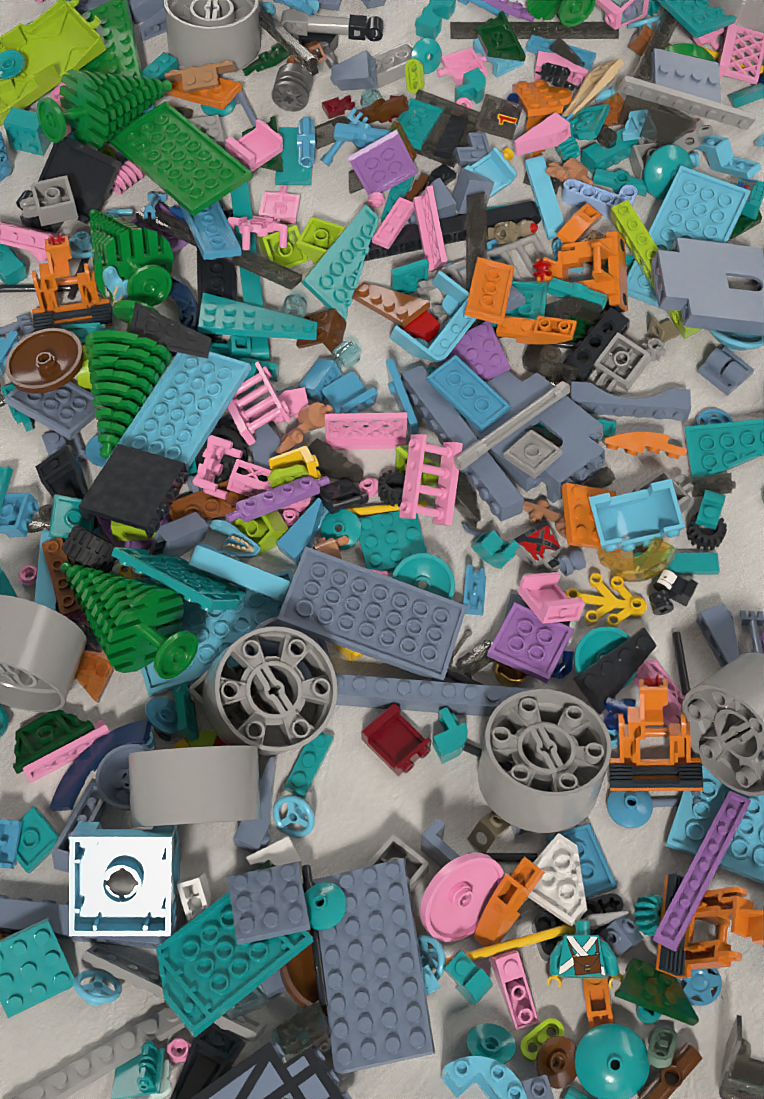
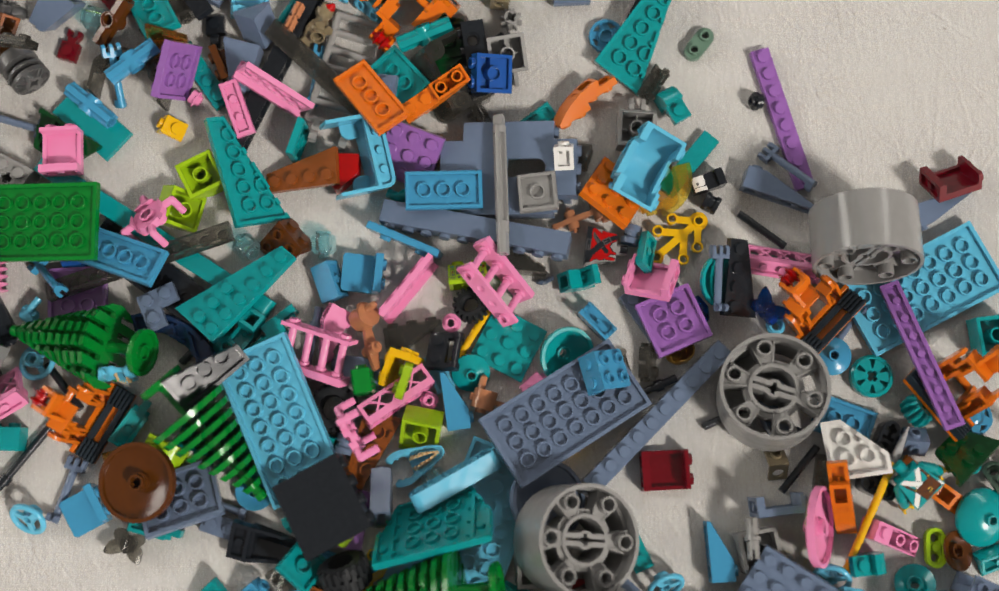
camera: 50 degrees left, 20 degrees up
medium lavender plate [225,475,330,523] -> none
bright pink plate [259,185,300,224] -> none
teal brick [432,707,468,764] -> none
sand blue arch [569,381,691,421] -> none
black tyre [686,512,727,551] -> none
none -> sand blue plate [136,281,180,332]
none -> yellow bracket [156,115,189,142]
none -> nougat piece [283,1,305,33]
none -> green brick [350,364,377,397]
none -> blue plate [468,53,513,94]
none -> white bracket [553,141,574,171]
none -> dark azure bracket [578,349,631,396]
none -> teal plate [635,230,657,274]
none -> dark azure slope [703,521,739,583]
none -> sand blue hinge [709,245,730,311]
none -> light grey pin [744,518,761,560]
none -> teal wheel [849,355,893,398]

